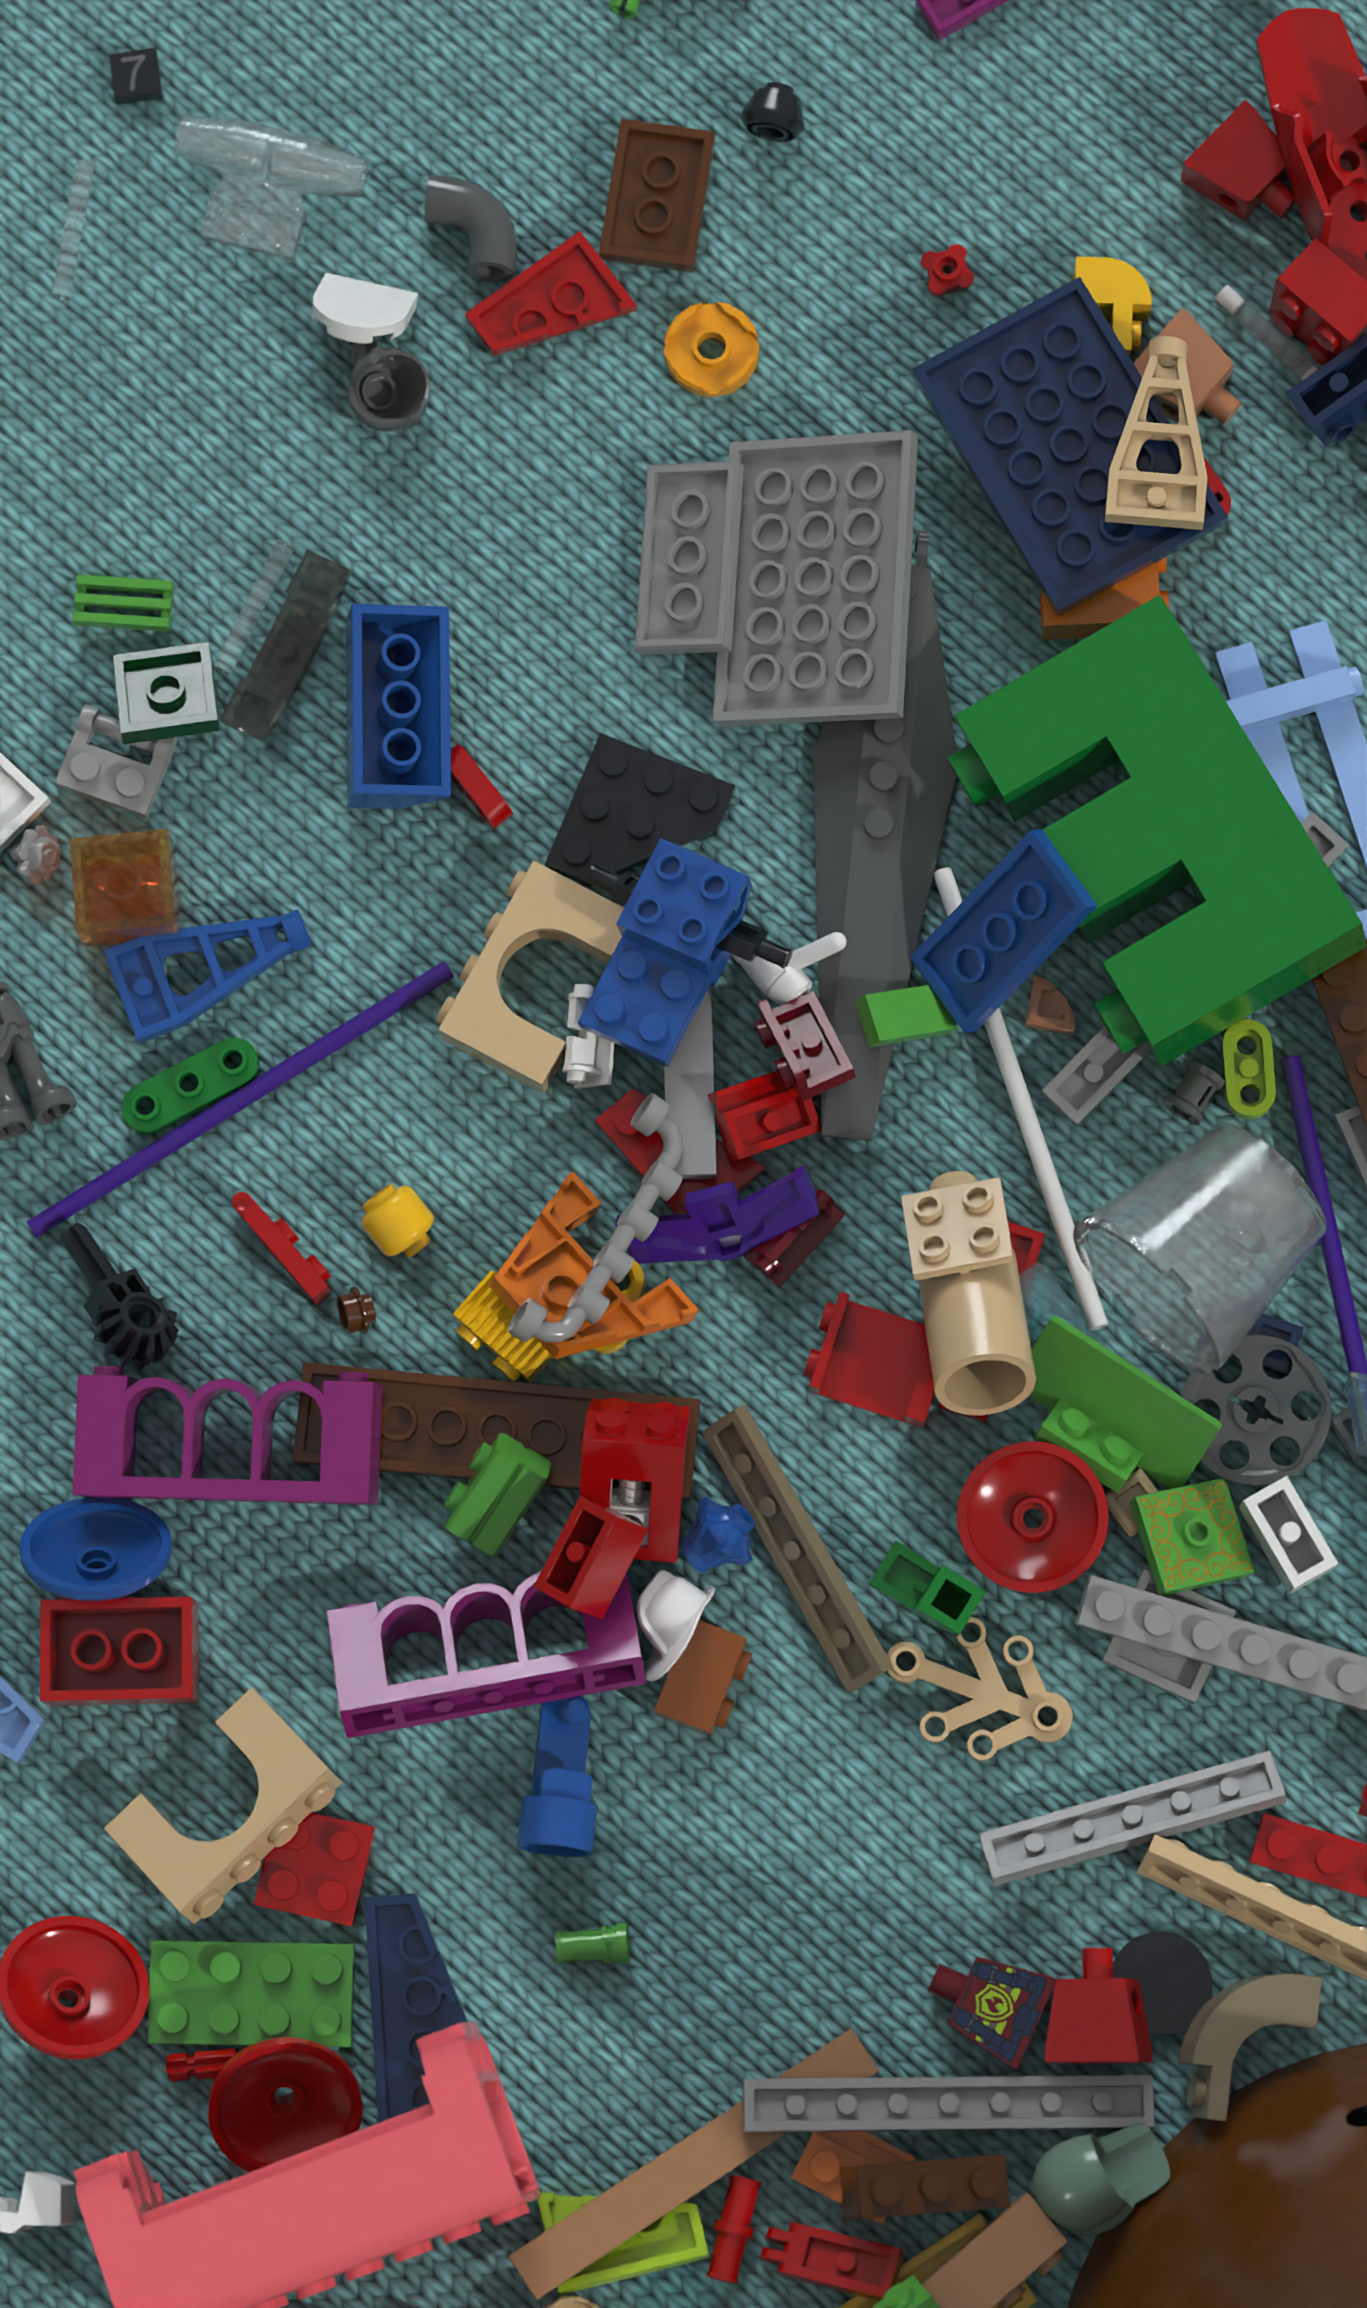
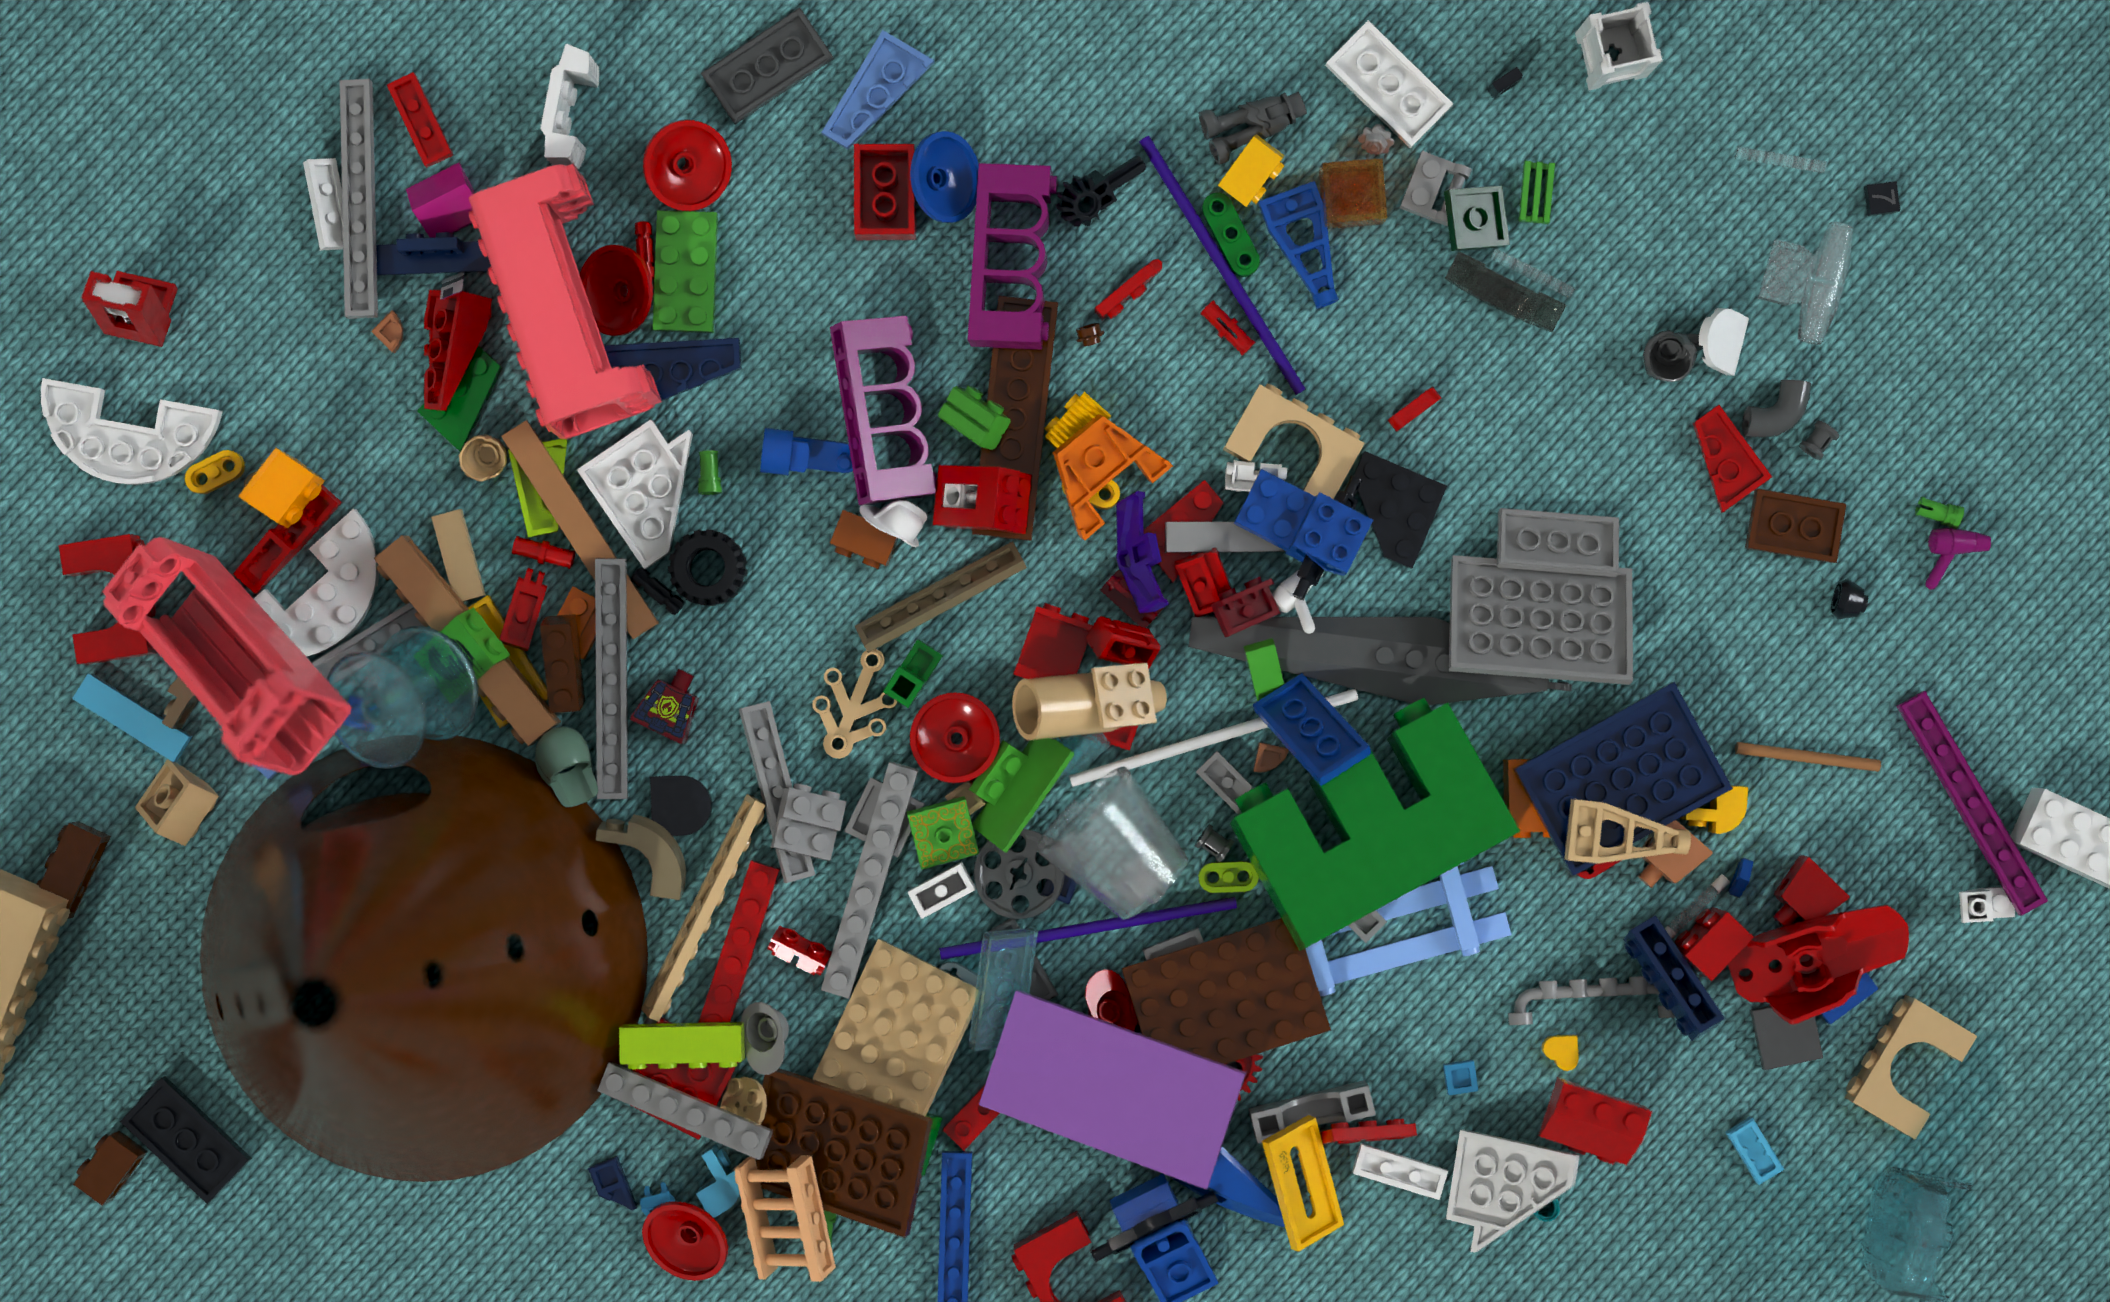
camera: 85 degrees right, 10 degrees up
tan arch [104,1687,342,1924] -> none
red plate [253,1813,376,1927] -> none
blue slope [346,604,451,809] -> none
yellow head [361,1183,434,1258] -> none
light grey bar [507,1093,683,1343] -> none
red brick [533,1496,648,1619] -> none
light orange tile [664,302,759,398] -> none
blue rock [679,1497,755,1573] -> none
red plate [921,244,974,296] -> none
red torso [1044,1948,1153,2064] -> none
none -> white wing [577,419,693,569]
none -> black axle [631,567,684,615]
none -> black tyre [668,529,747,606]
none -> light grey plate [771,783,847,861]
none -> red brick [1086,616,1161,669]
none -> red pin [1200,300,1256,356]
none -> yellow brick [1218,134,1285,207]
none -> blue tile [1728,858,1754,898]
none -> medium nougat axle [1735,742,1881,772]
none -> dark grey bush [1799,420,1839,461]

